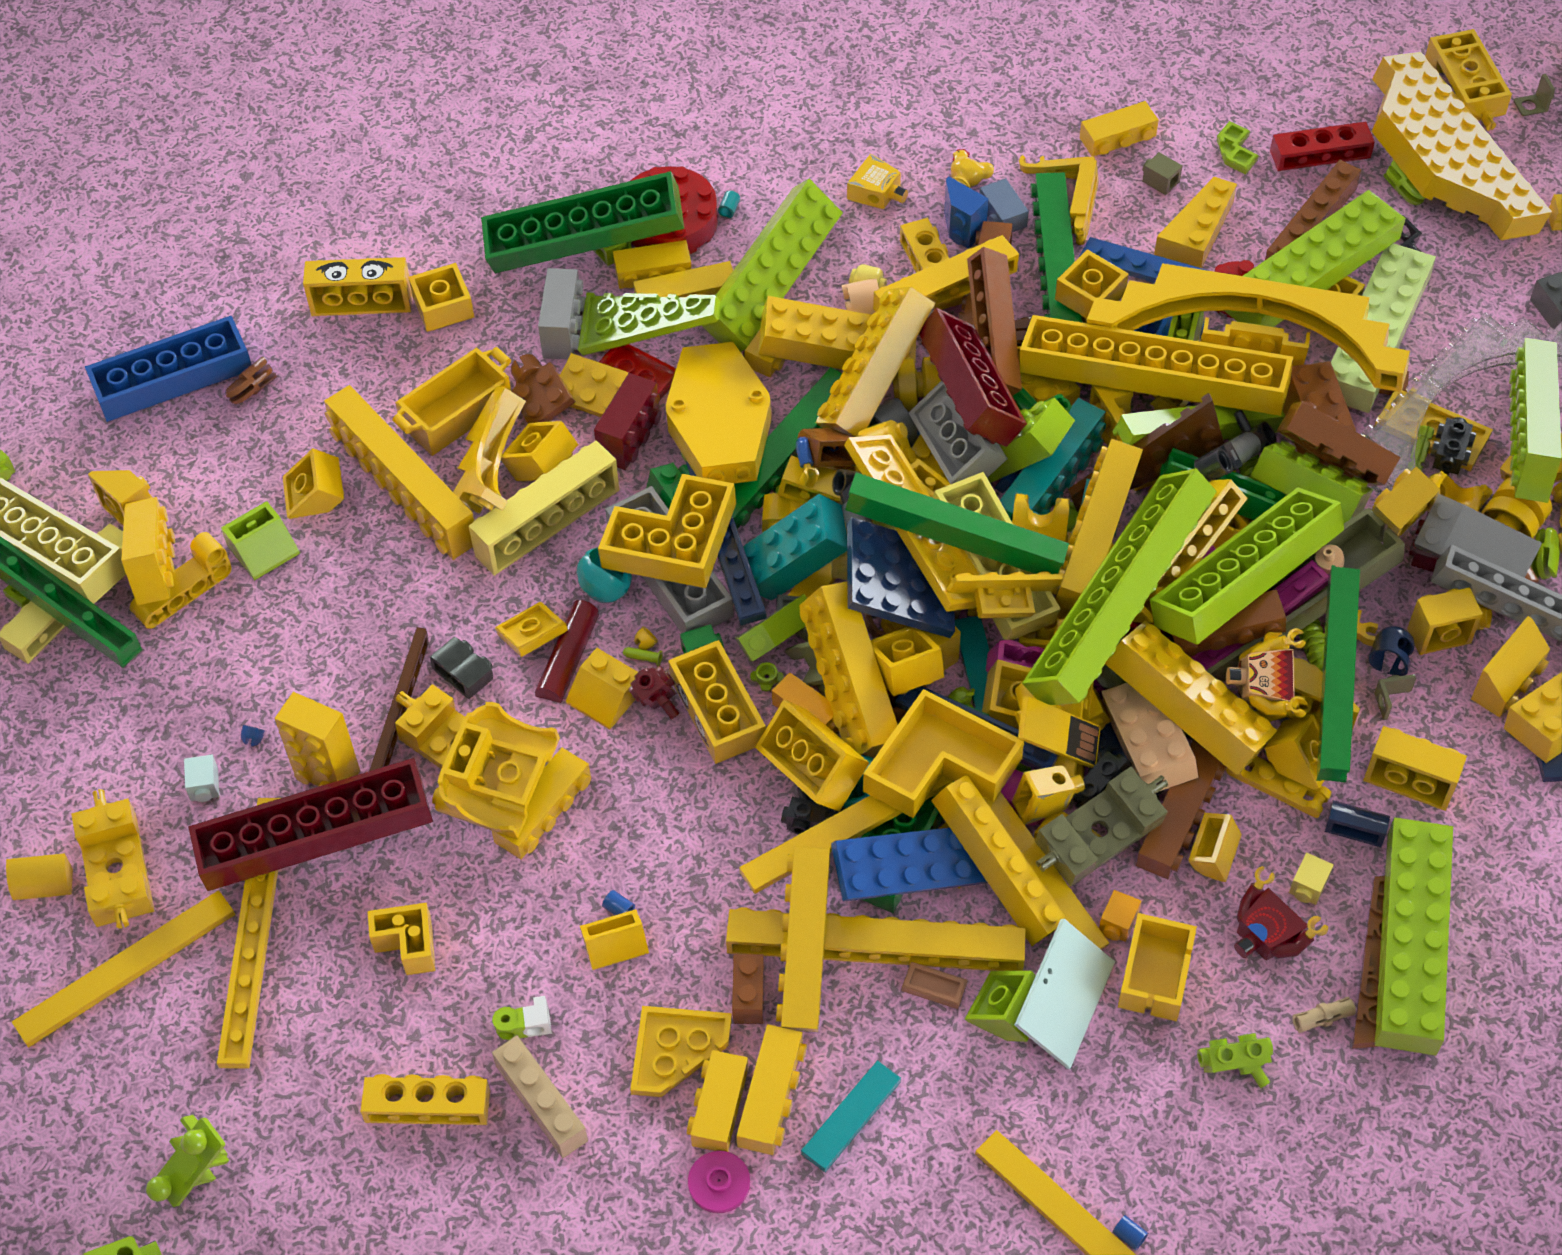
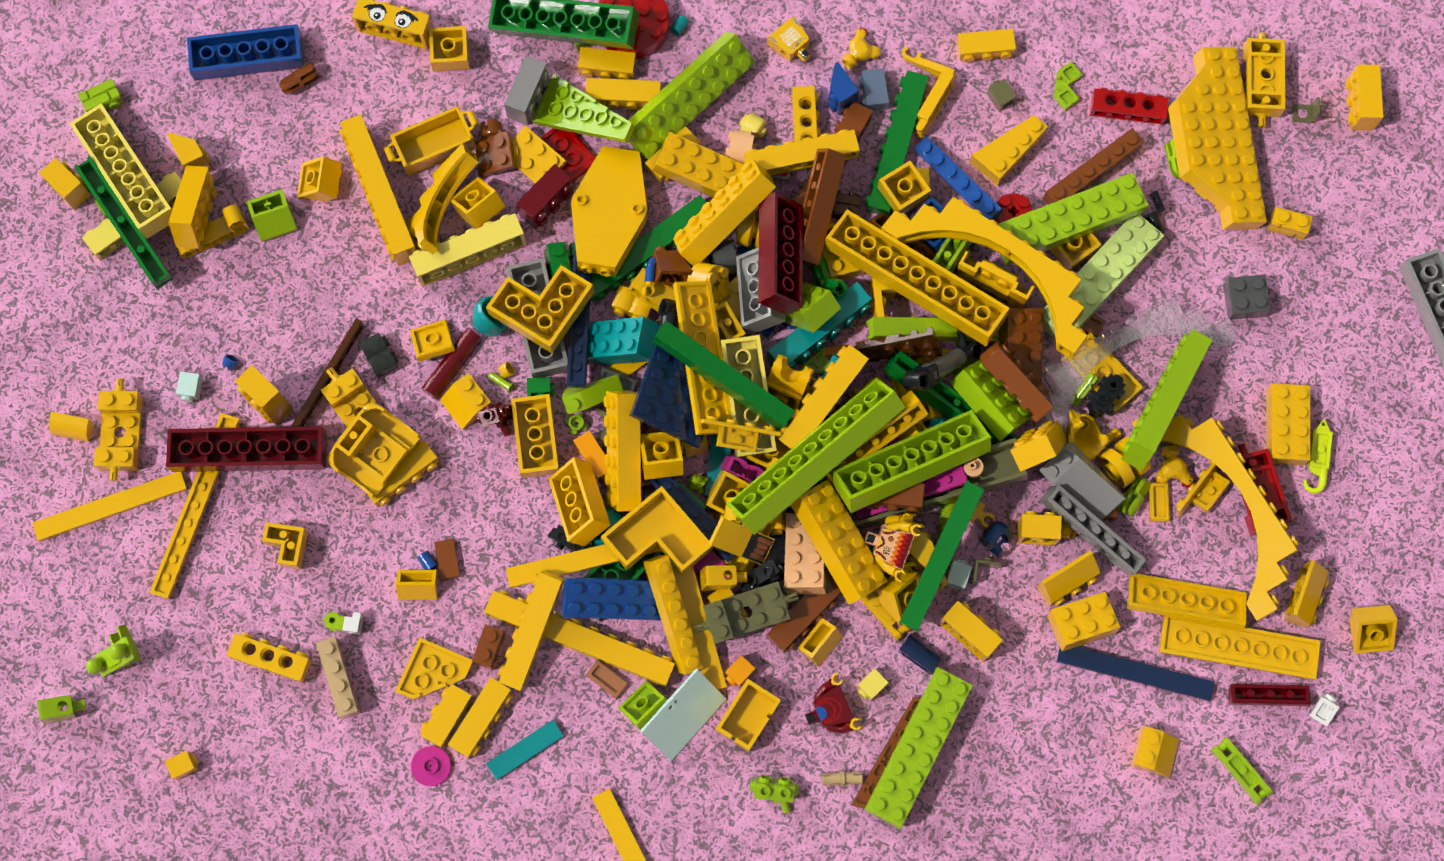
camera: 15 degrees right, 20 degrees up
none -> dark orange tile [434,538,461,581]
none -> light aqua brick [947,559,972,591]

